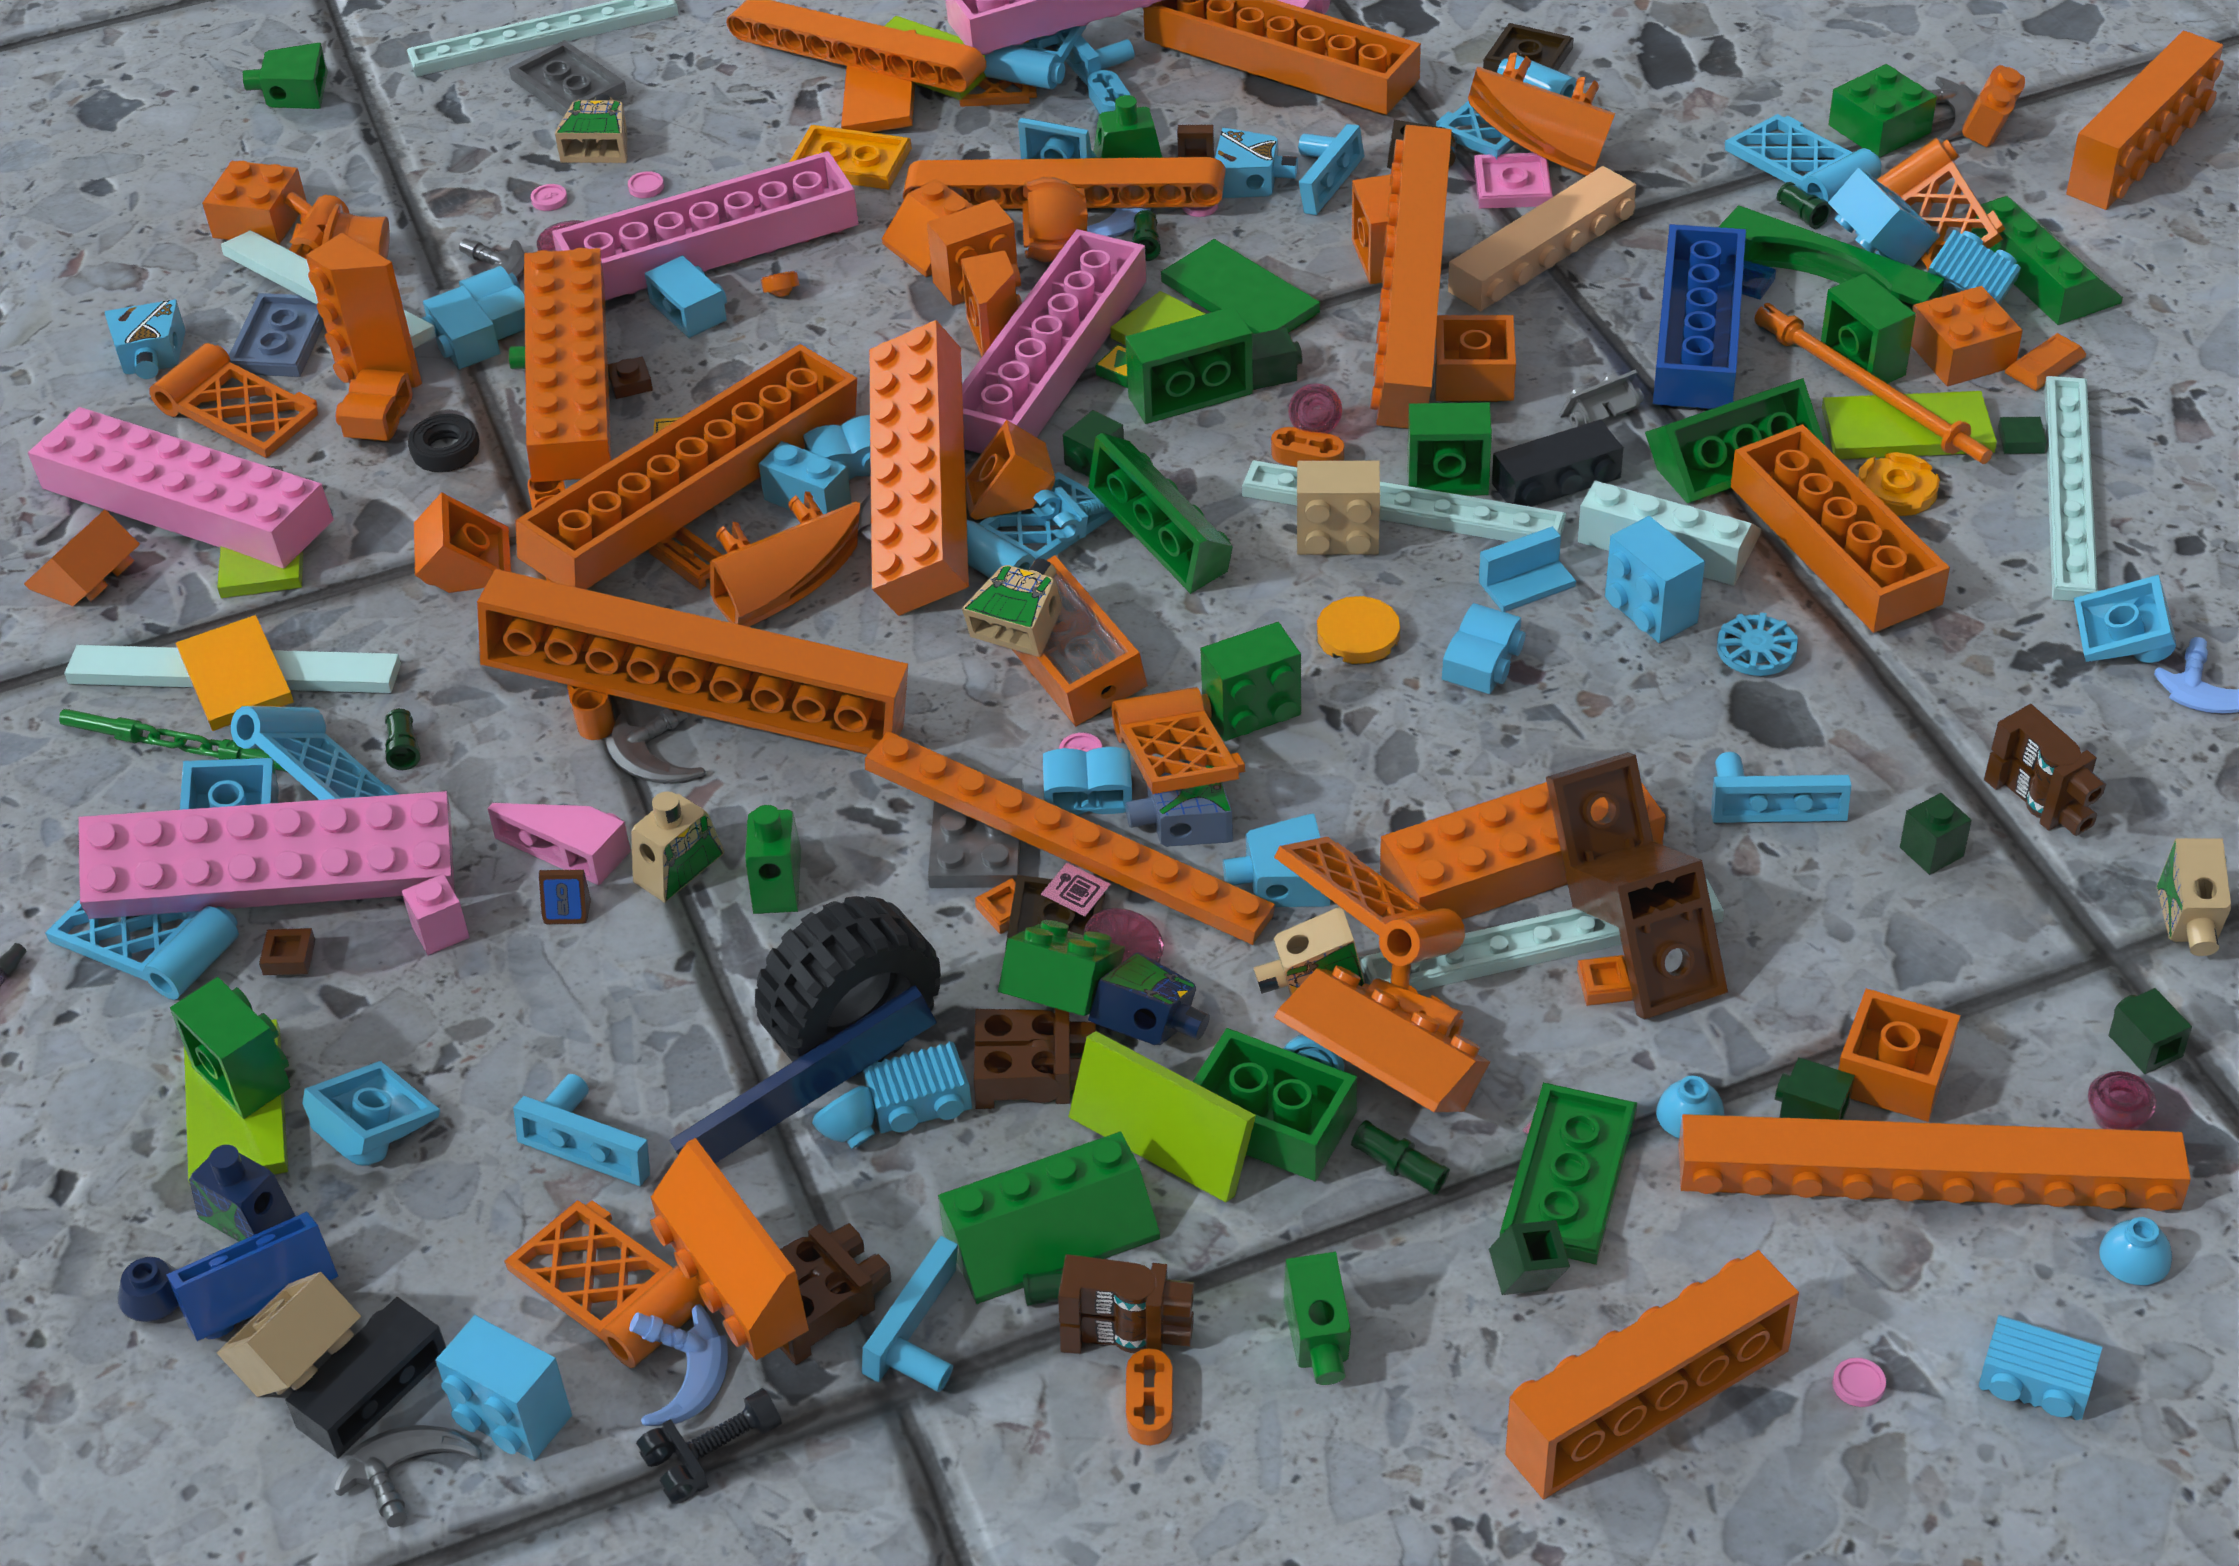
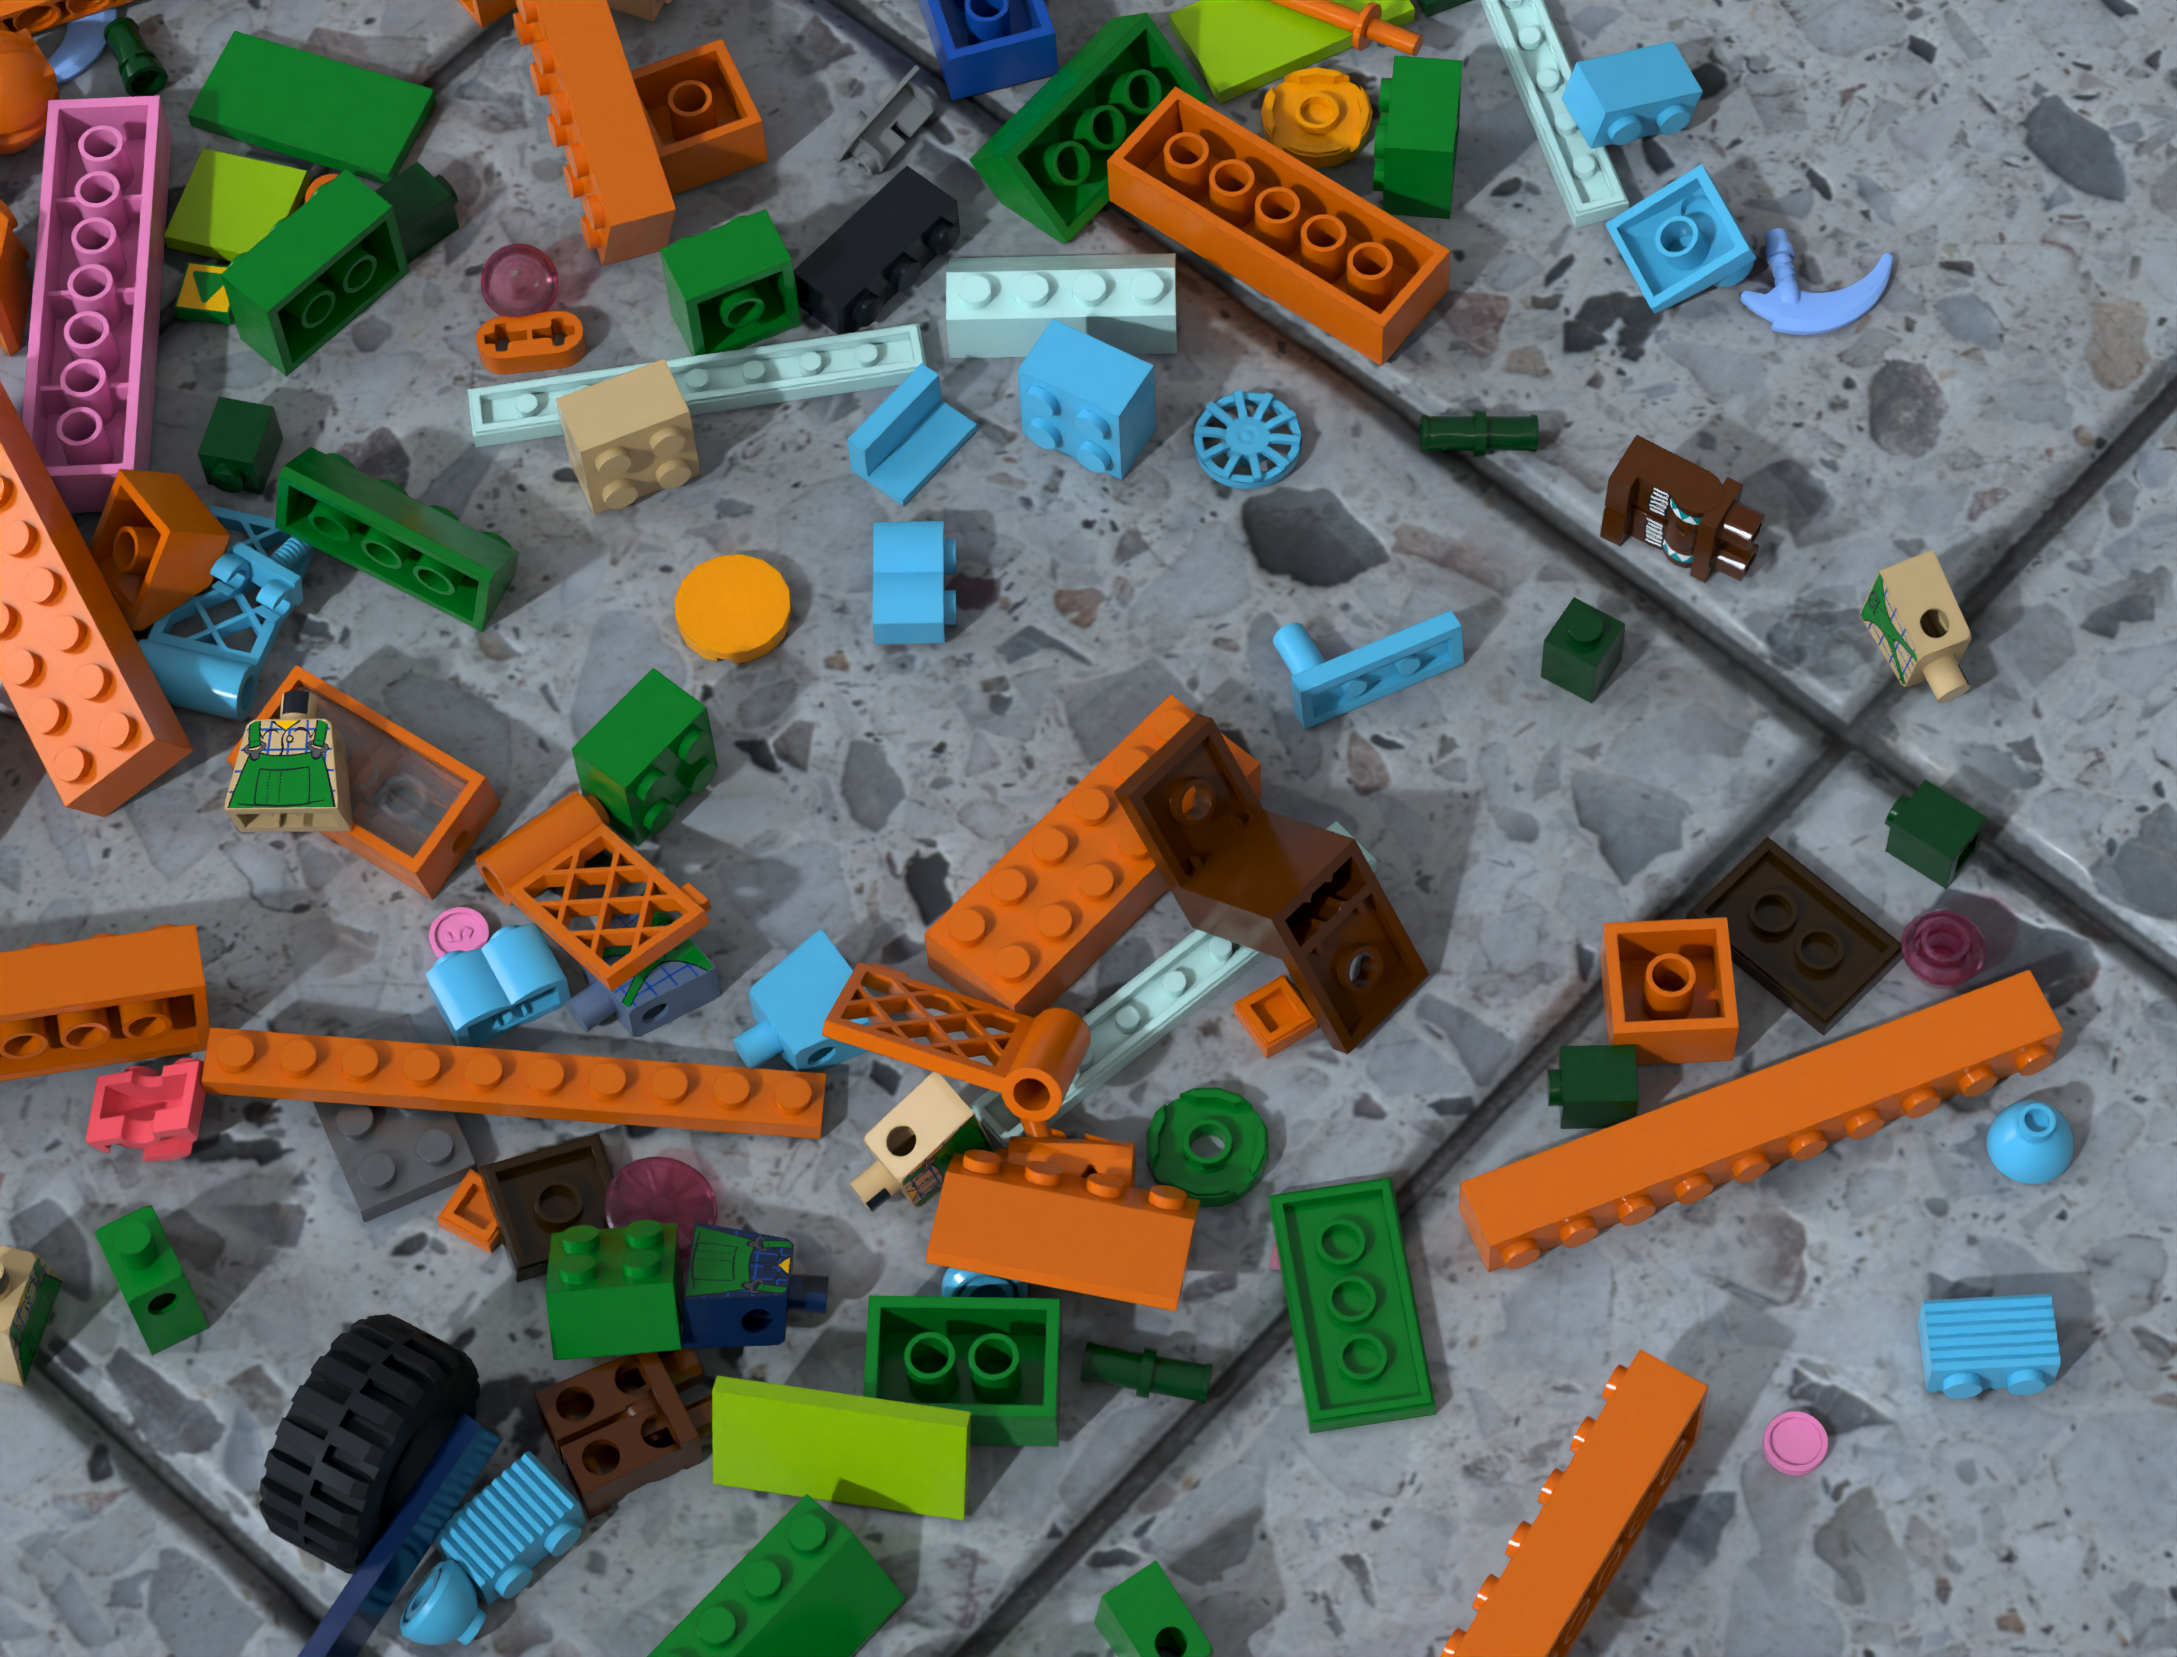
camera: 25 degrees left, 15 degrees up
clear pink sticker [1041,863,1111,916] -> none
dark green brick [1489,1220,1570,1295] -> none
medium azure brick [1656,1076,1724,1138] -> none
none -> coral cylinder [85,1058,207,1162]
none -> green tile [1146,1087,1269,1207]
none -> green brick [1373,56,1462,219]
none -> dark green pin [1419,410,1539,457]
none -> medium azure brick [1561,41,1703,149]
none -> dark brown tile [1686,836,1906,1036]

